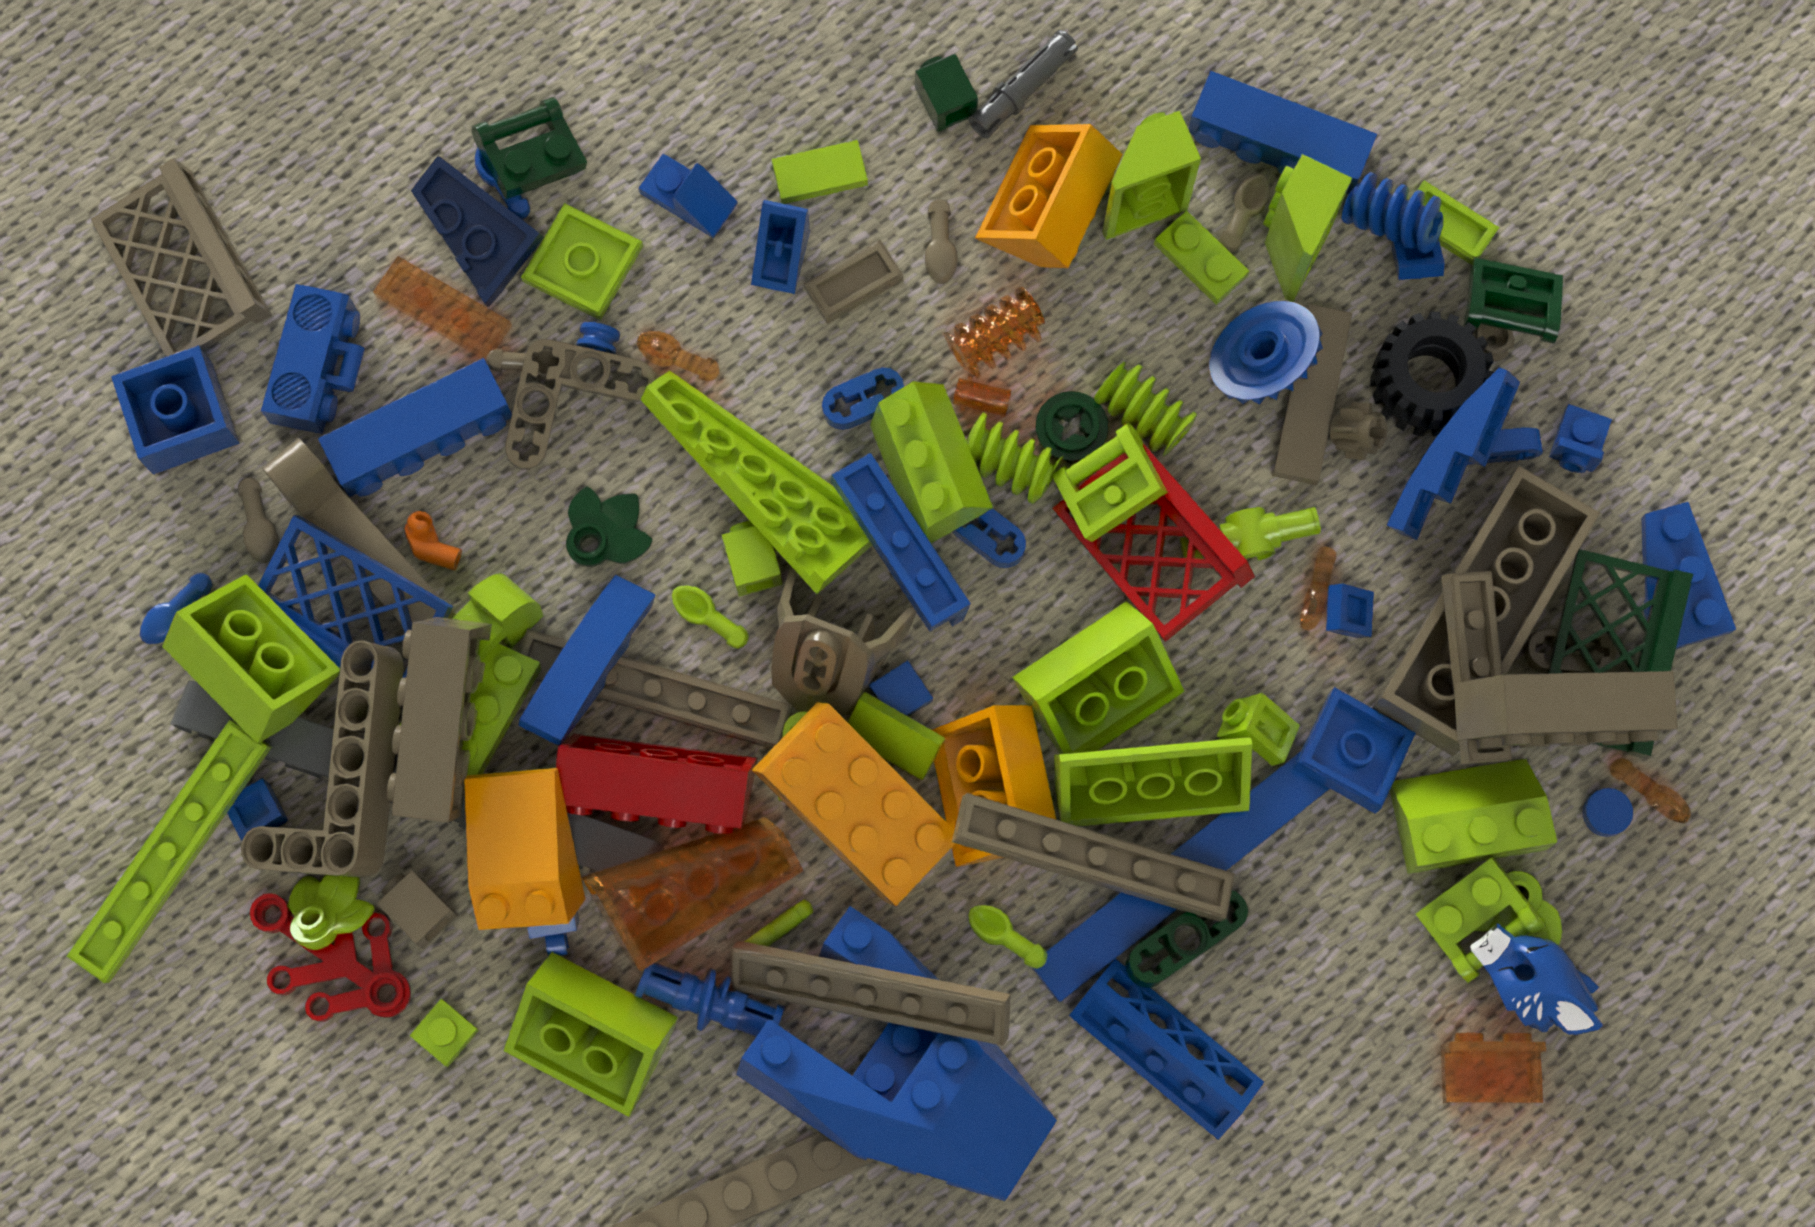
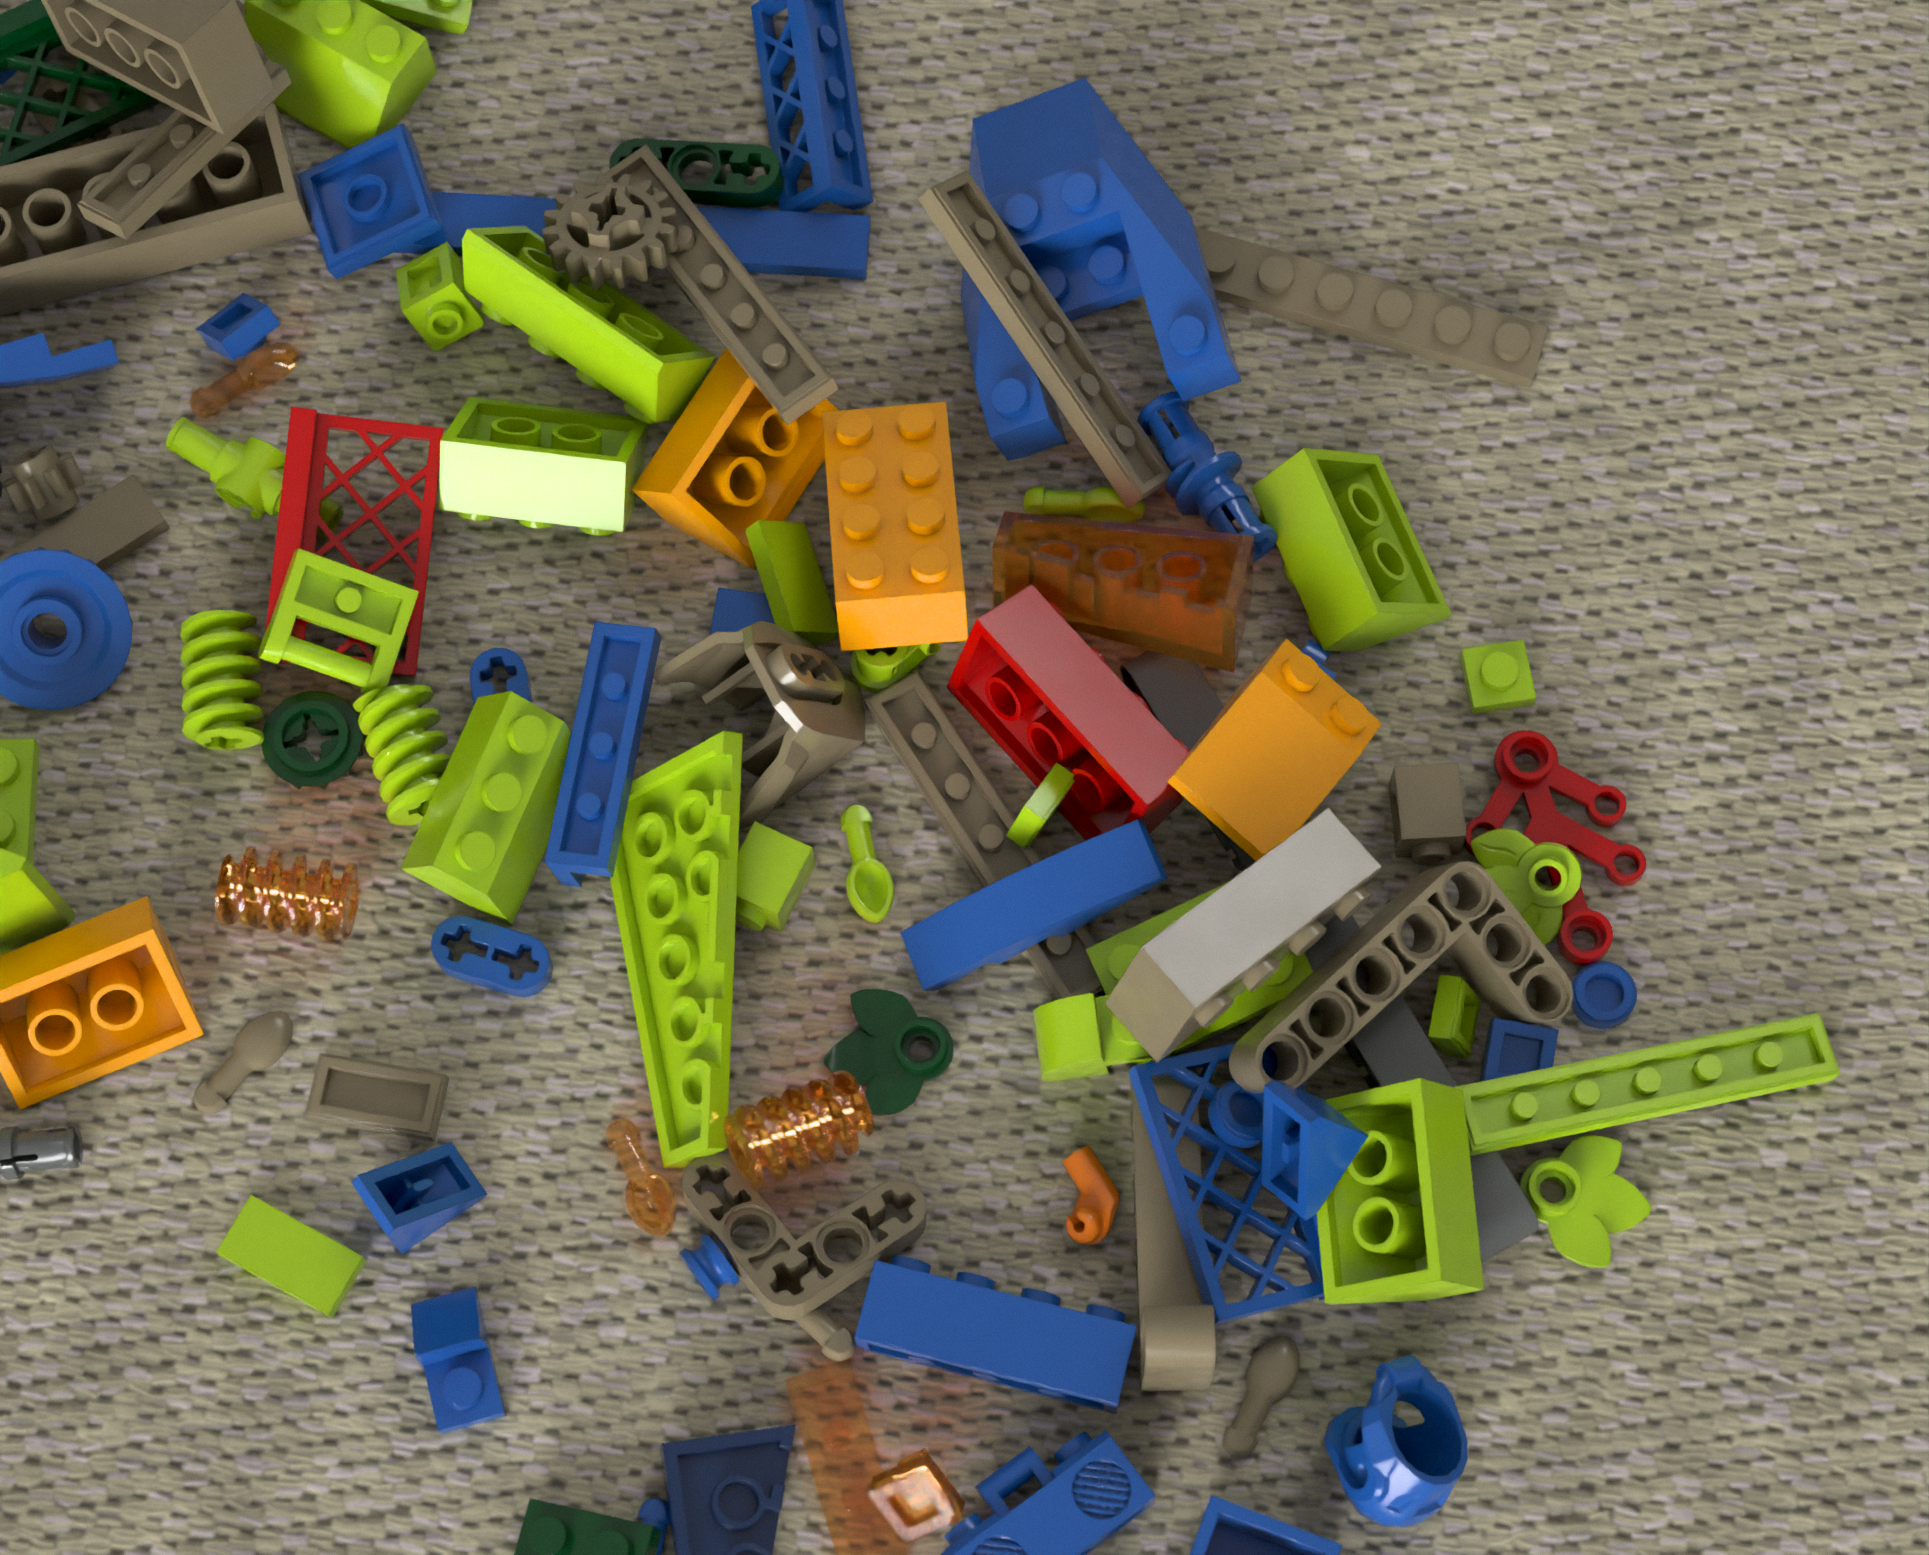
camera: 135 degrees left, 5 degrees down
blue piece [140,573,213,644] -> none
lime tile [521,203,644,321] -> none
dark green brick [915,53,978,132] -> none
clear orange pin [952,376,1012,418] -> none
lime piece [968,905,1048,969] -> none
none -> dark tan gear [542,174,679,290]
none -> clear orange piece [724,1070,874,1191]
none -> clear orange tile [867,1448,966,1543]
none -> lime tile [1006,762,1075,848]
none -> blue tile [1208,1079,1264,1148]
none -> blue slope [1261,1079,1368,1220]
none -> blue helmet [1324,1355,1467,1527]
none -> lime tile [1428,975,1481,1059]
none -> lime plate [1519,1135,1652,1268]
none -> blue tile [1571,961,1637,1029]

